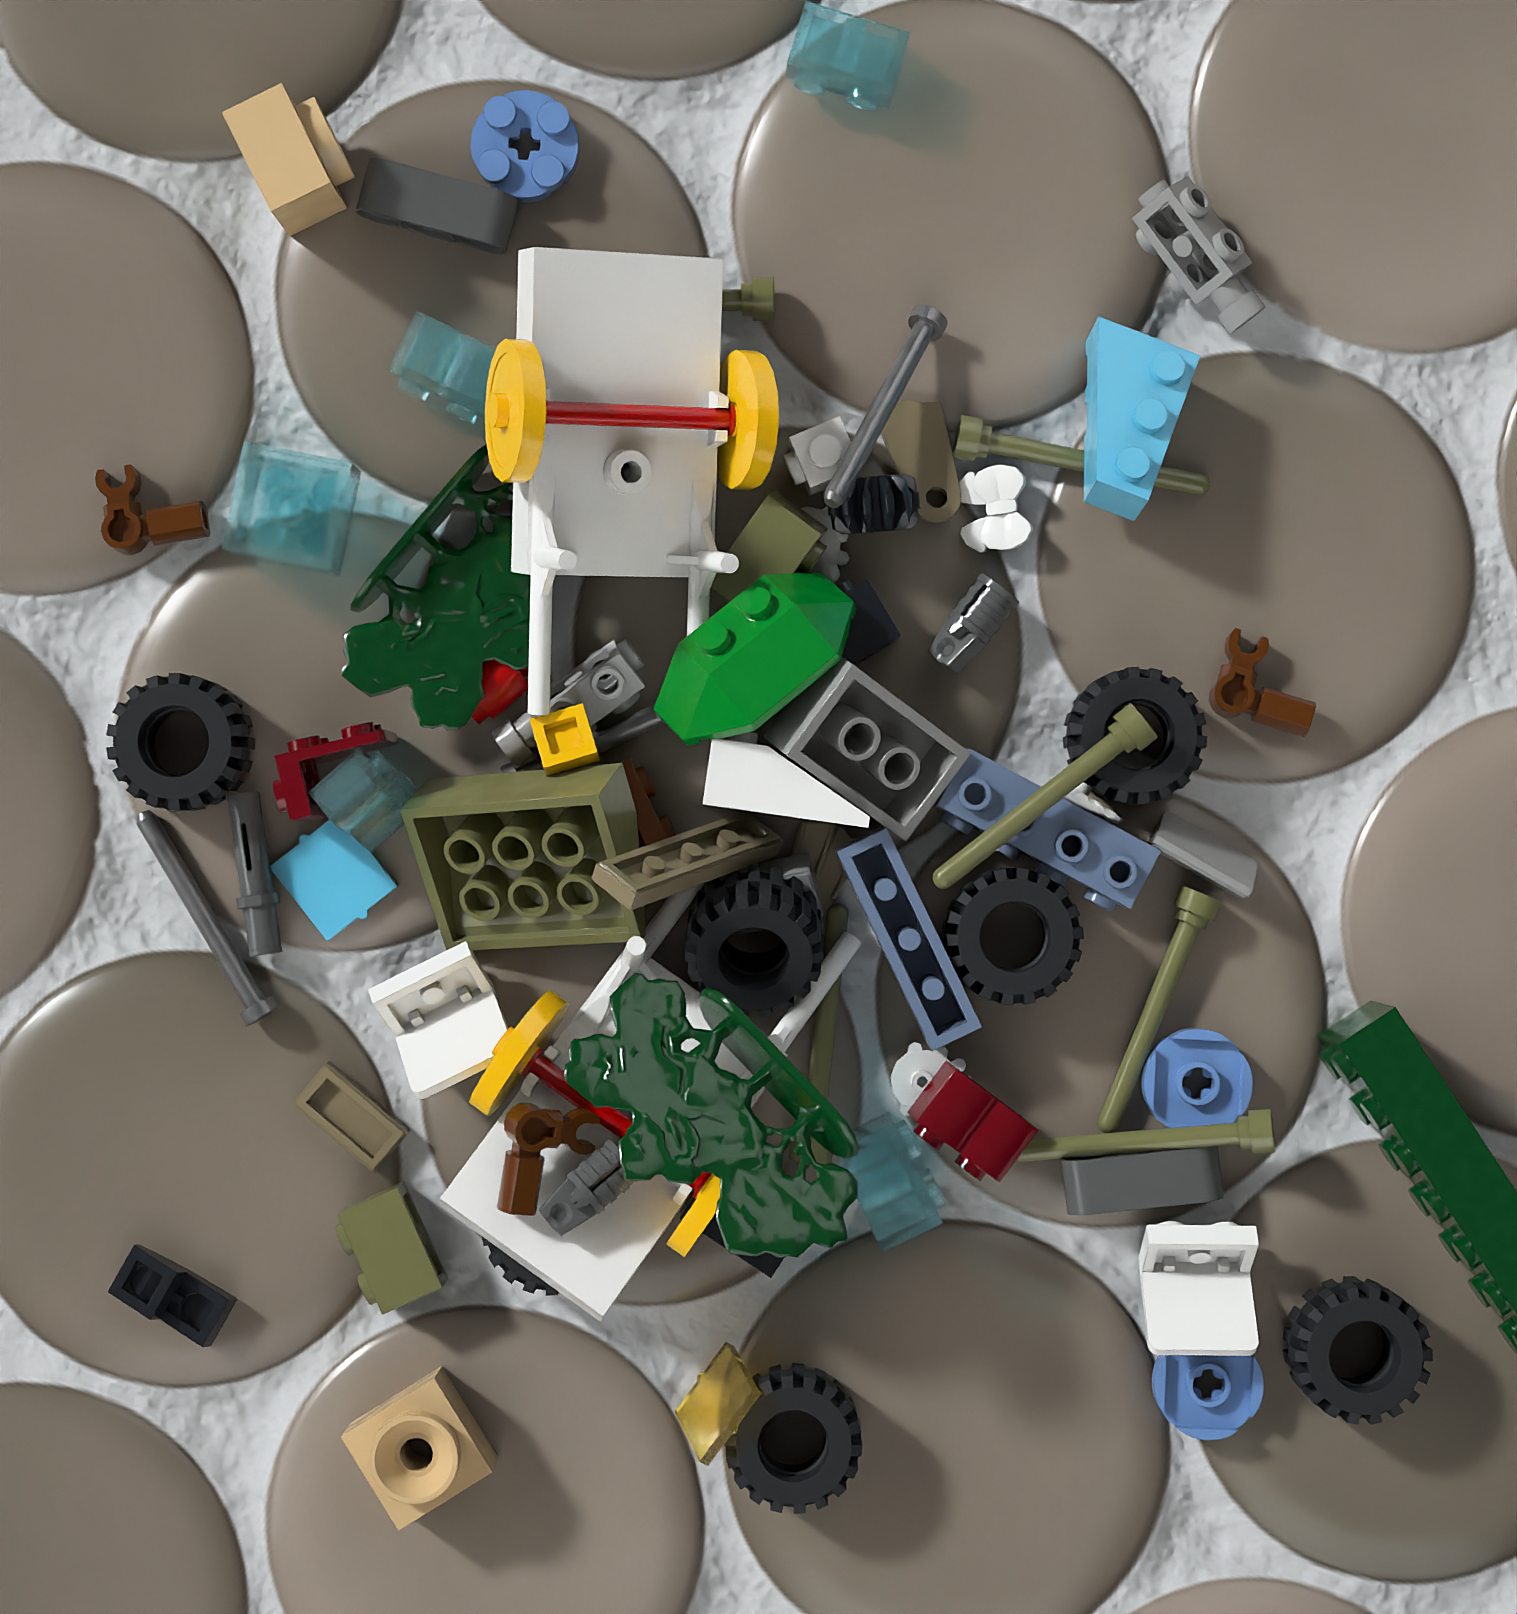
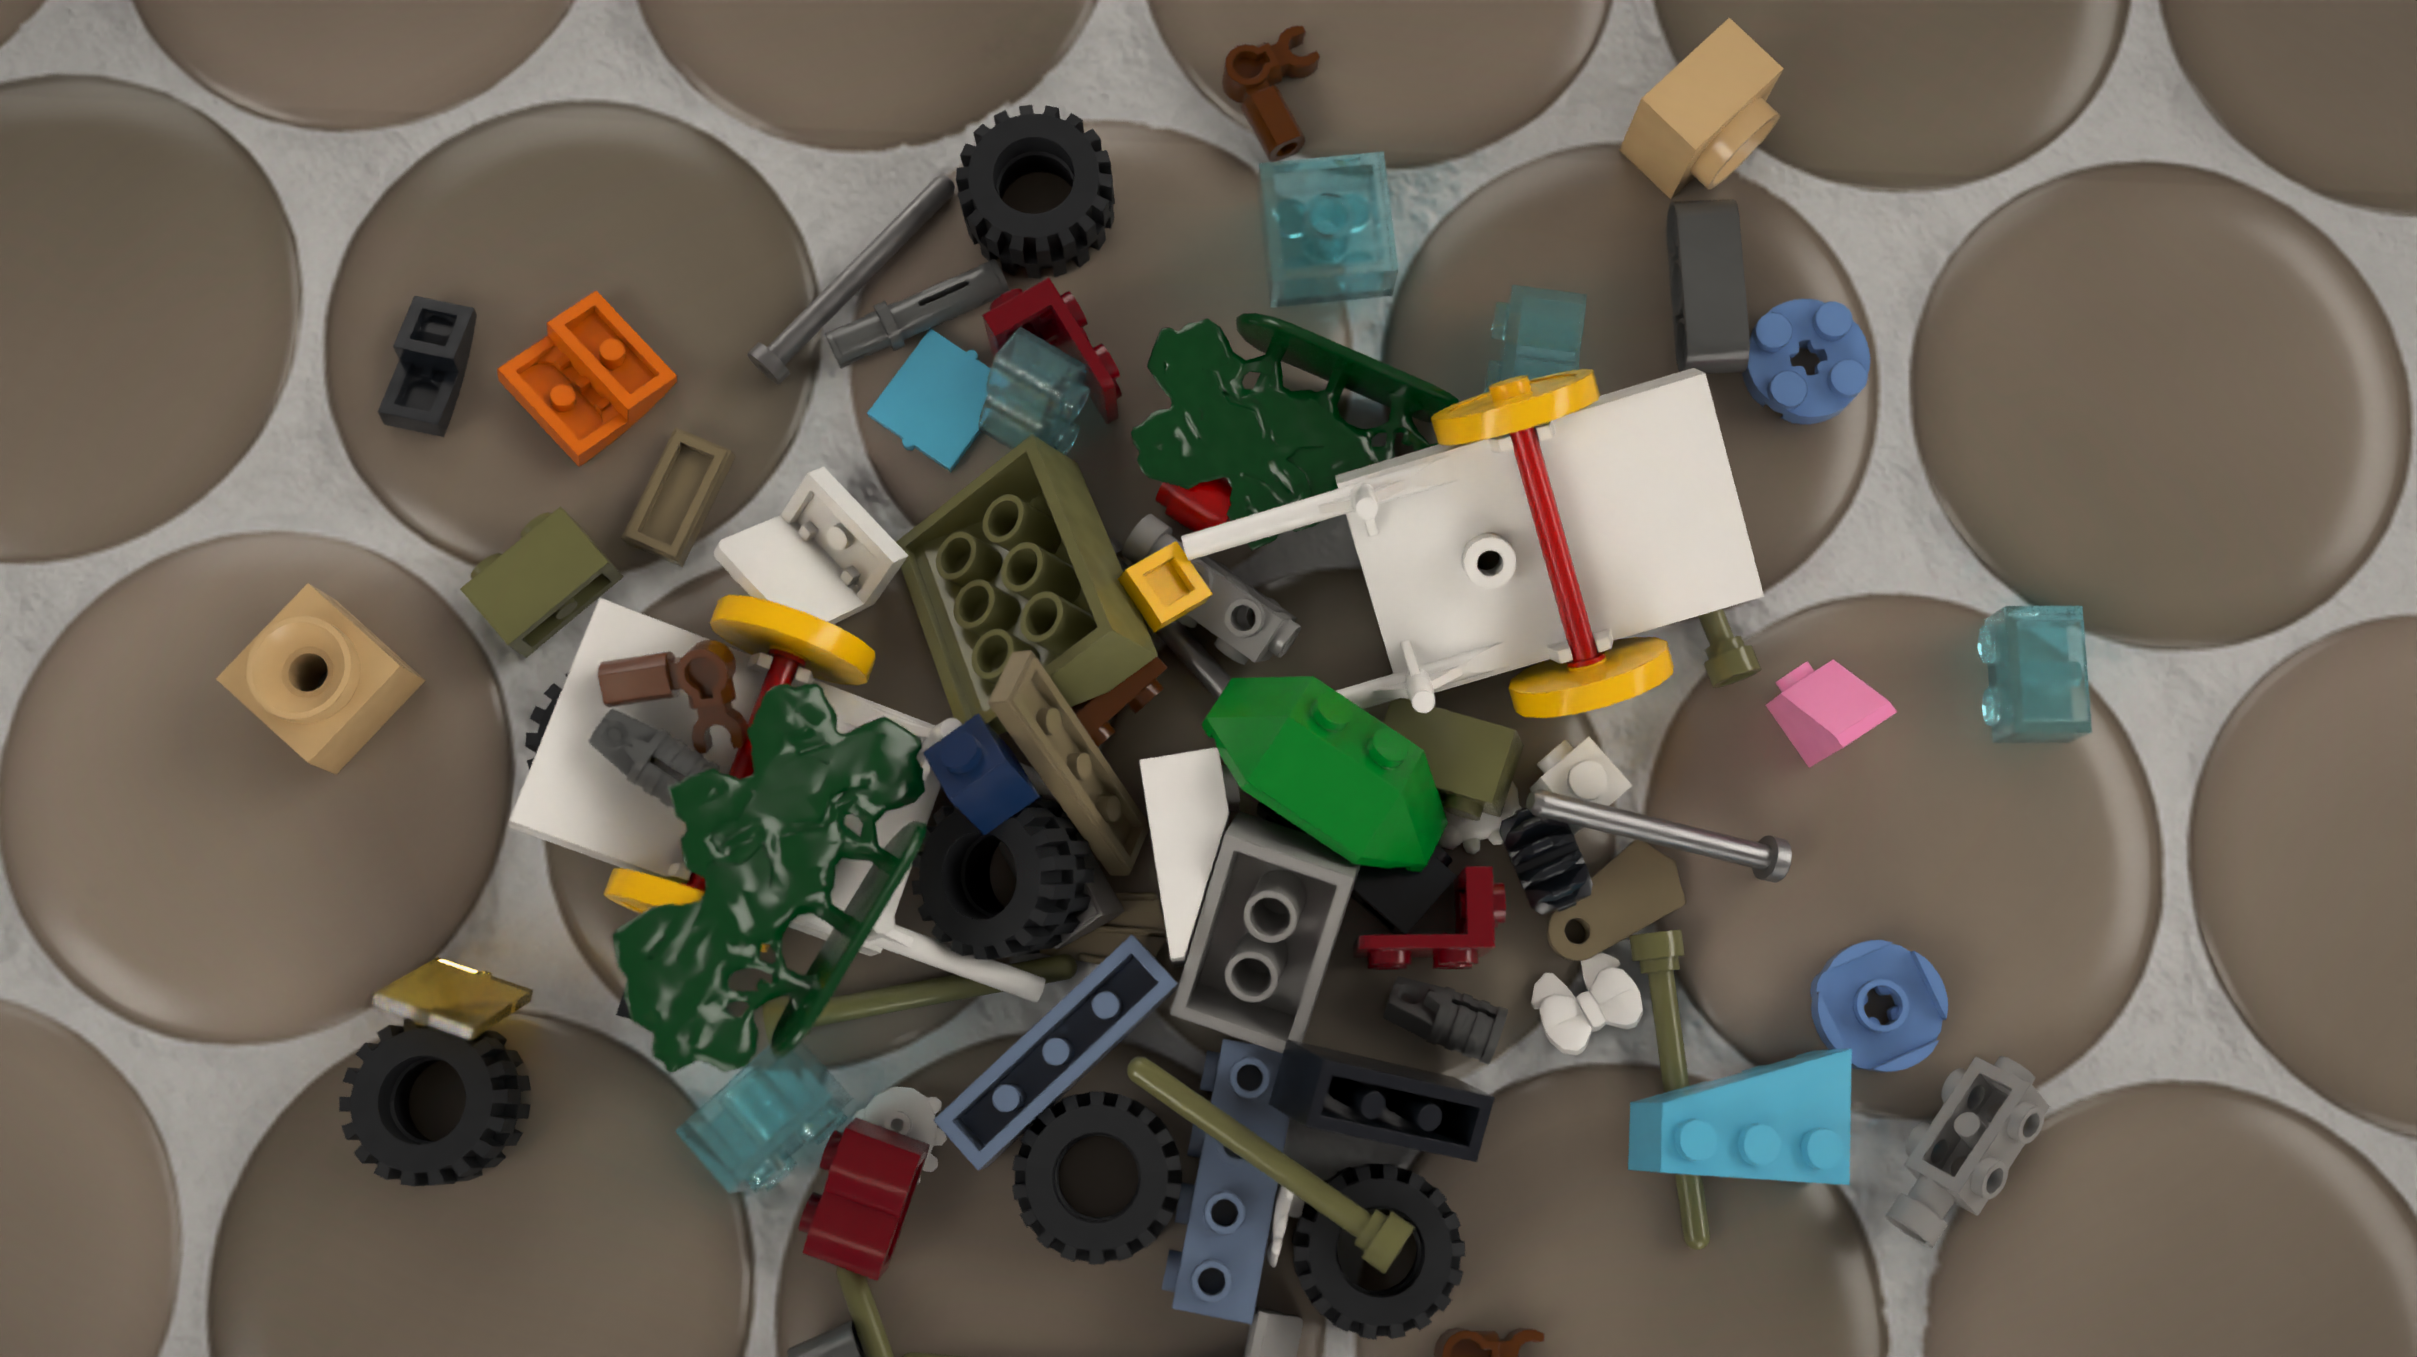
camera: 70 degrees right, 10 degrees down
none -> orange slope [497,290,677,467]
none -> dark blue brick [923,713,1040,835]
none -> black brick [1269,1039,1495,1162]
none -> dark red bracket [1353,866,1506,970]
none -> bright pink slope [1766,660,1897,768]
none -> medium blue plate [1810,940,1949,1073]

